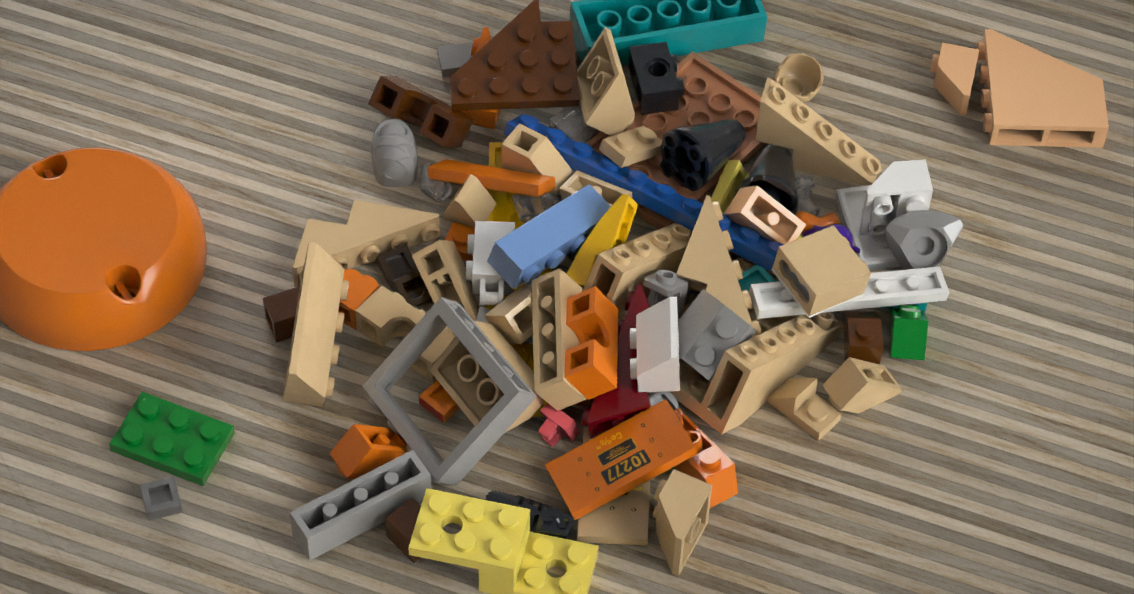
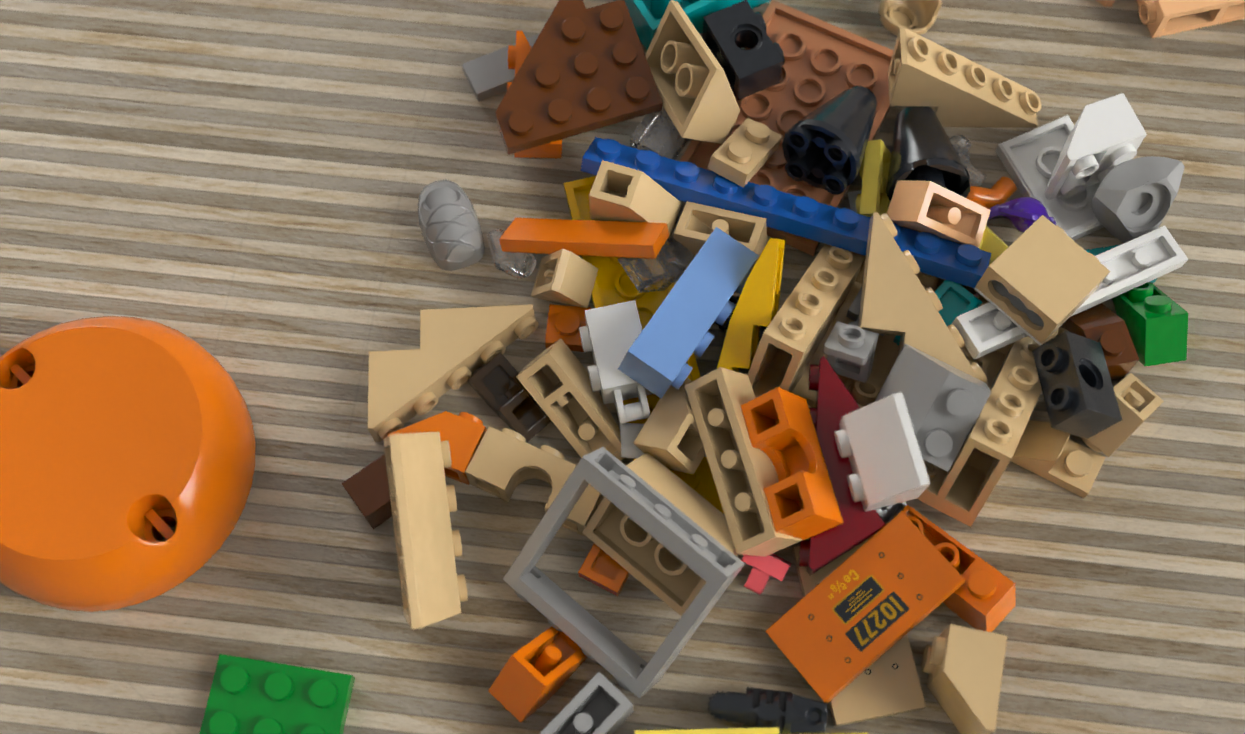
camera: 10 degrees left, 15 degrees up
reddish brown arch [368,76,474,148] -> none
none -> black brick [1032,331,1122,439]

